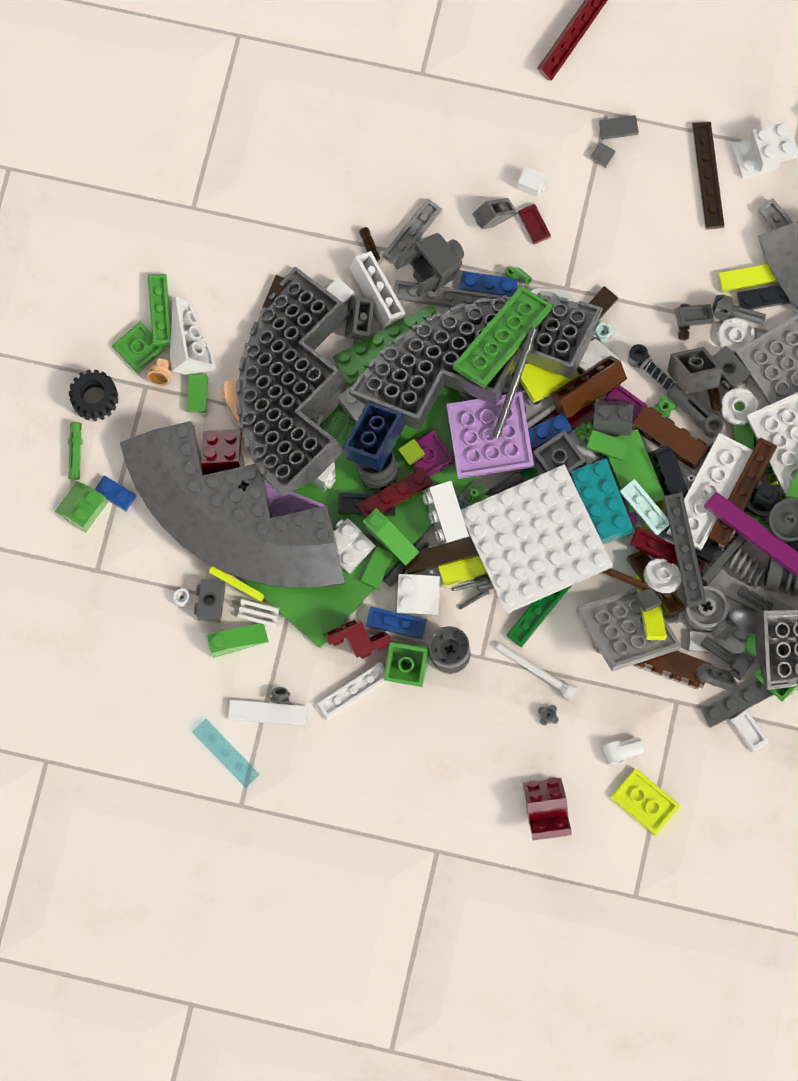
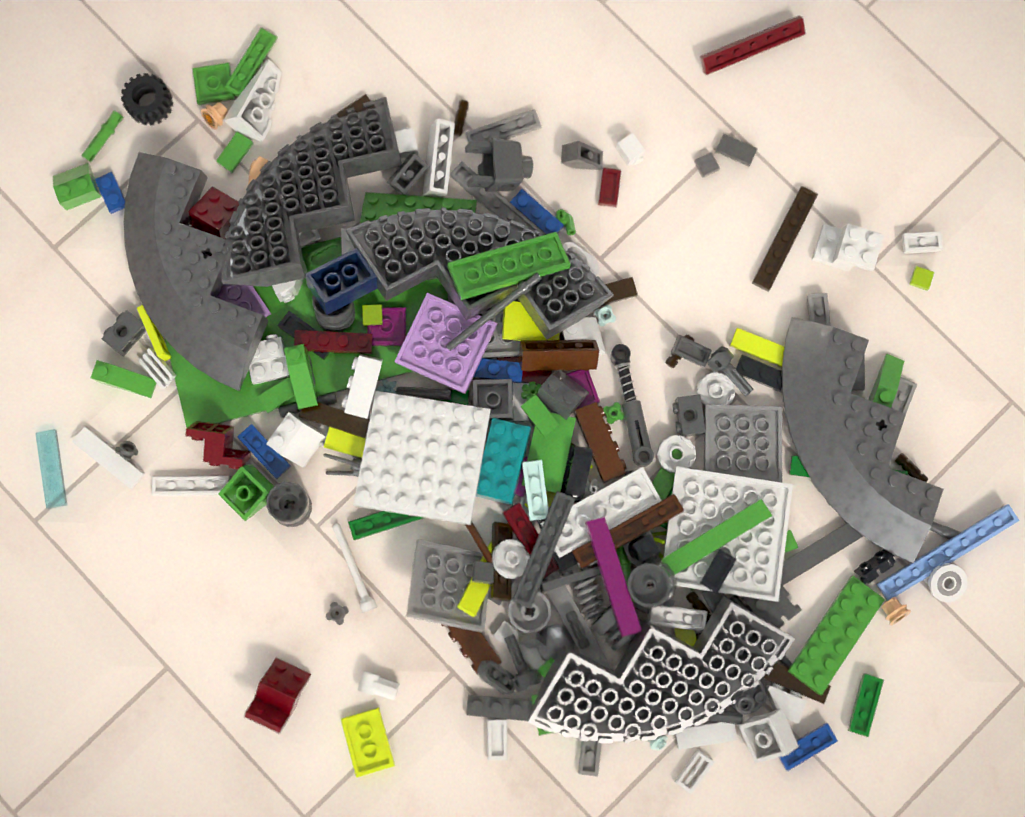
camera: 25 degrees right, 5 degrees up
white plate [172,588,191,607] -> none
bright green plant [466,484,489,506] -> none
flat silver brick [667,347,722,394] -> none
dark brown axle [708,387,723,412] -> none

